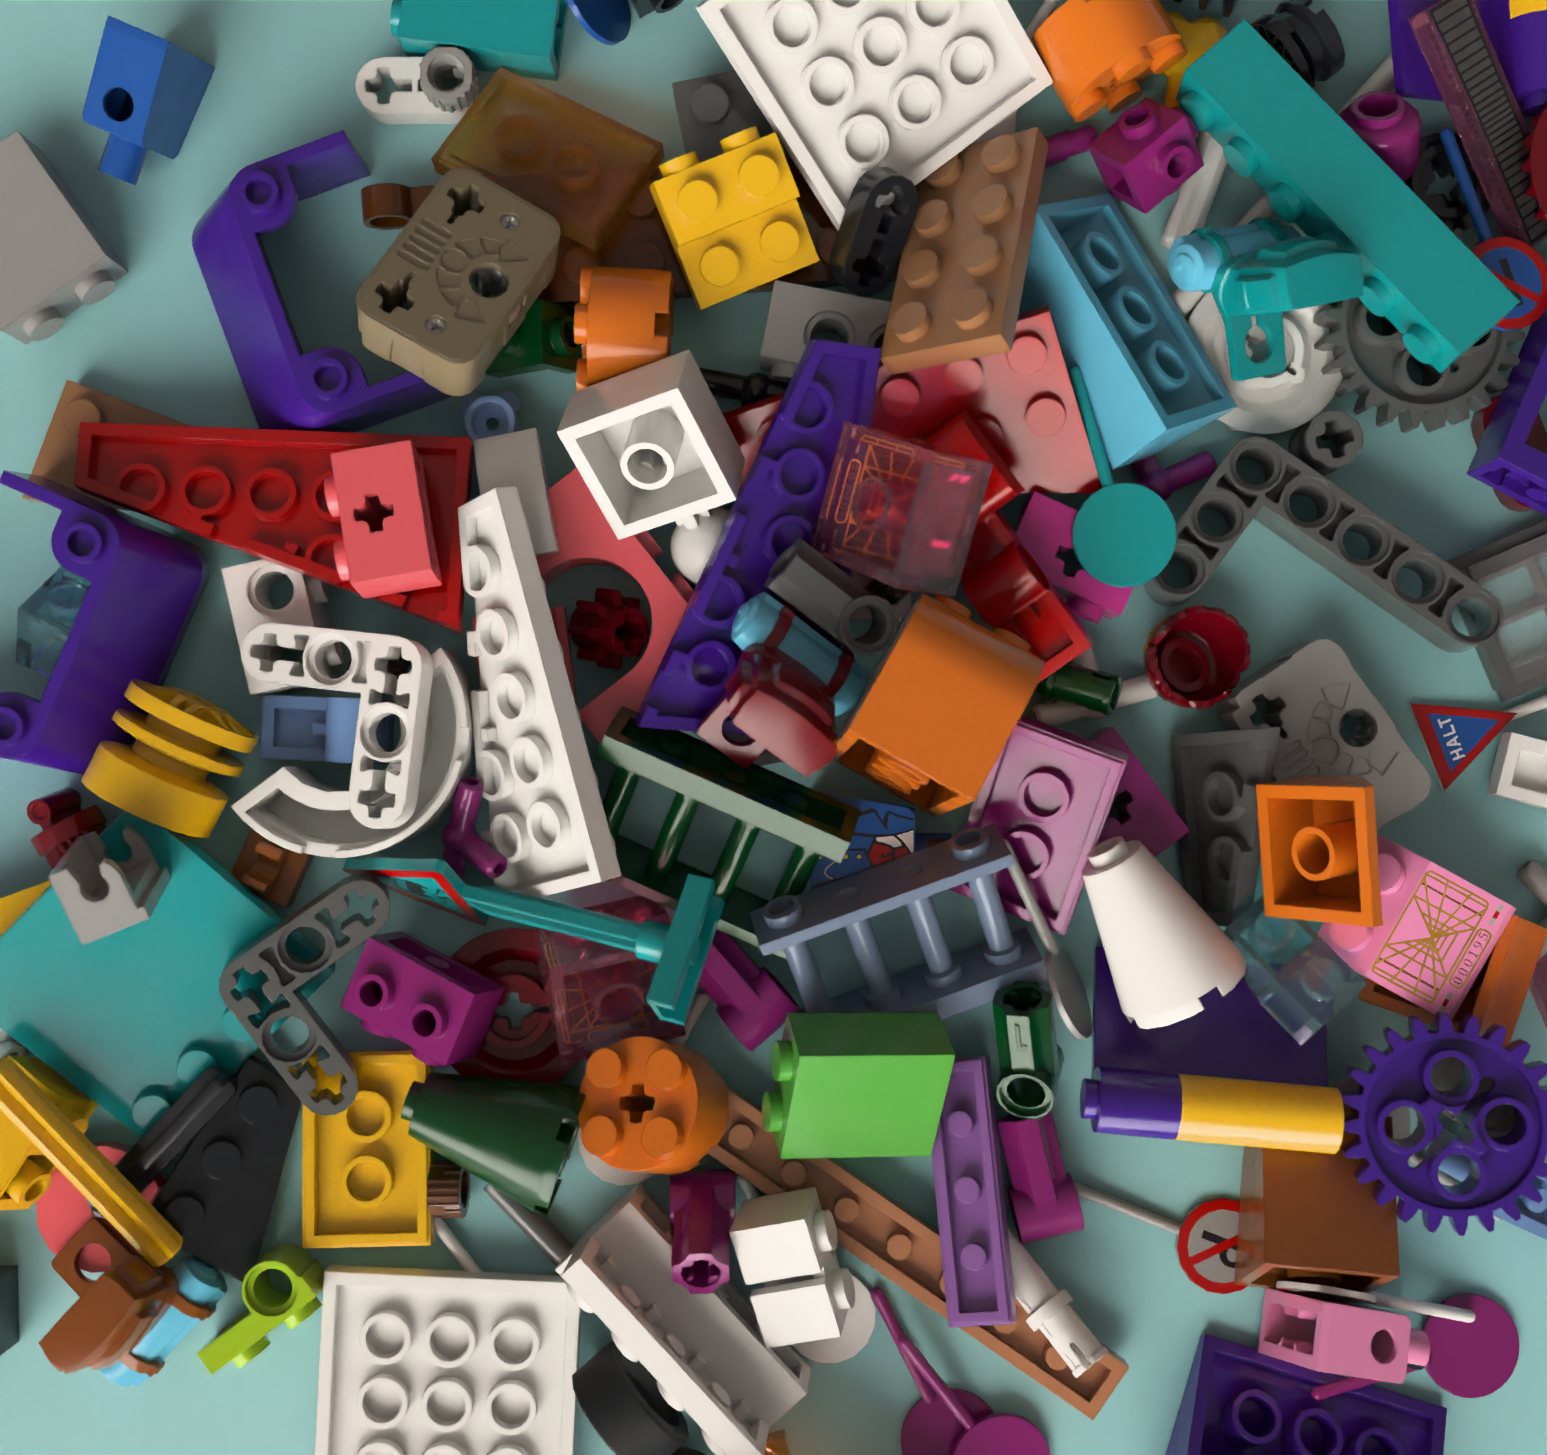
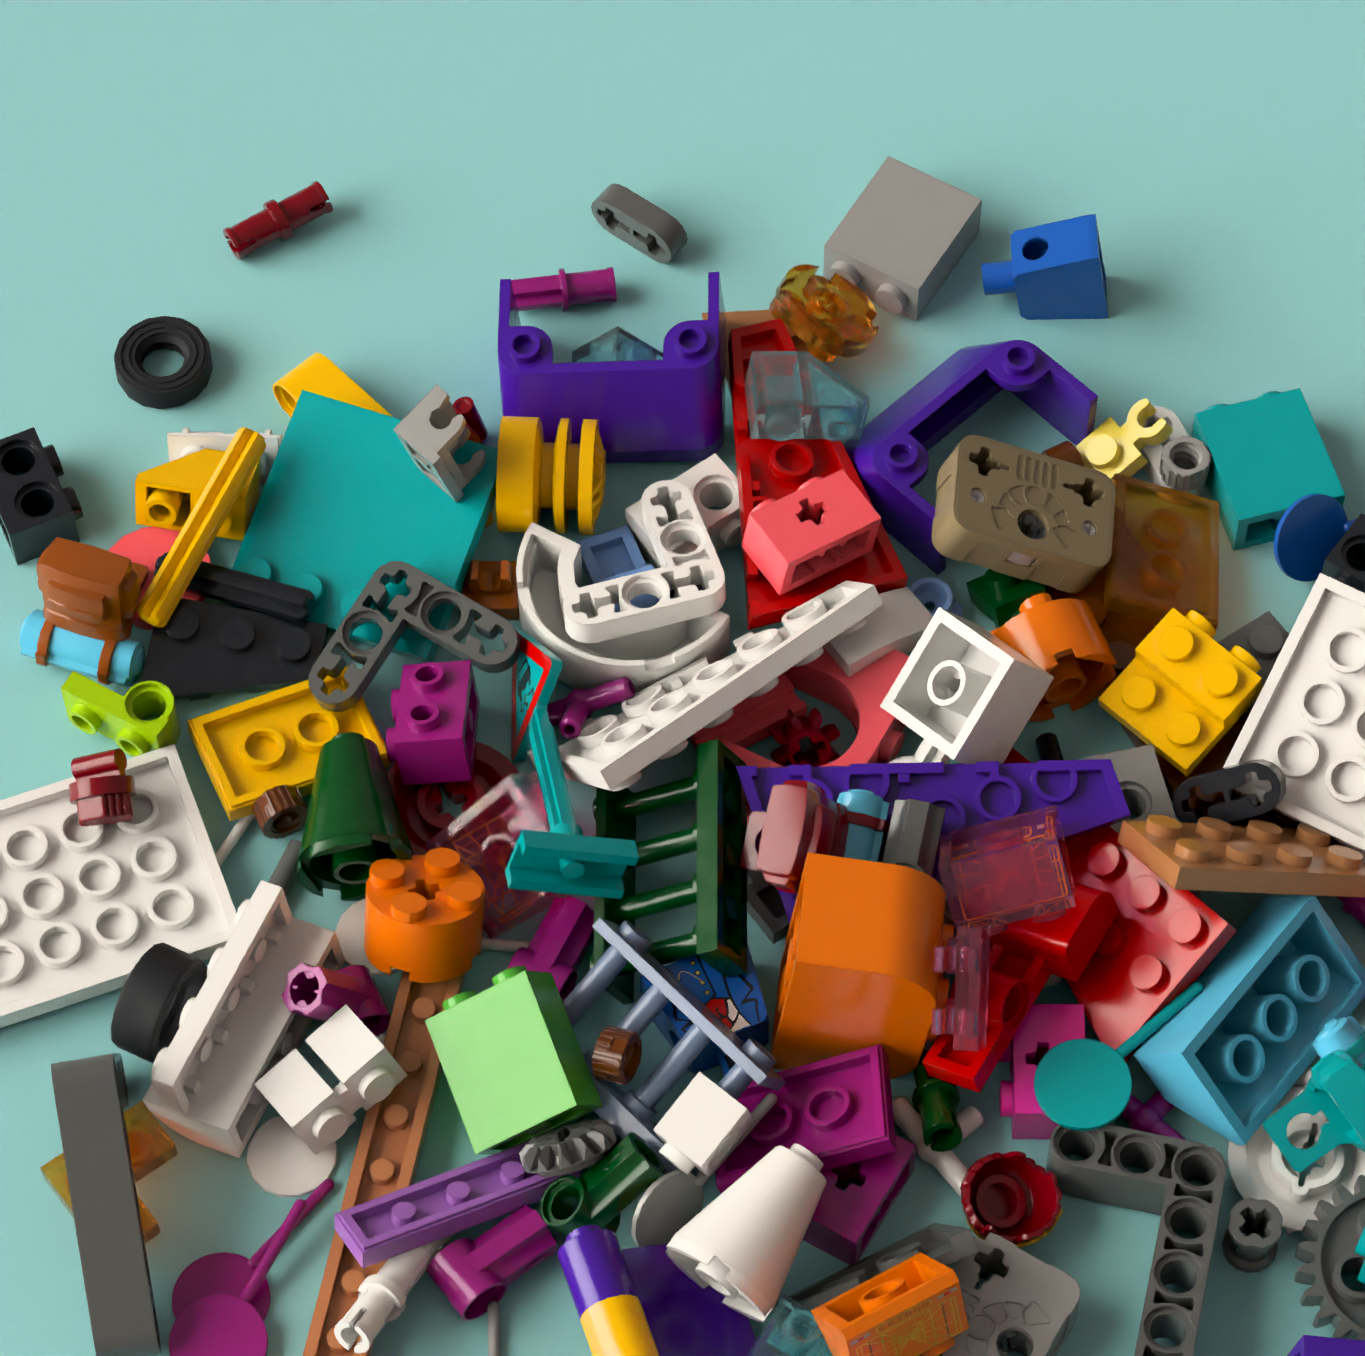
camera: 70 degrees right, 30 degrees down
none -> dark red piece [68,748,136,826]
none -> dark grey gear [519,1119,617,1177]
none -> reddish brown axle [592,1026,642,1085]
none -> white brick [653,1071,754,1177]
none -> clear light blue slope [744,351,870,441]
none -> clear orange plate [769,264,879,362]
none -> clear pink plate [931,923,991,1052]
none -> light yellow plate [1075,398,1173,490]

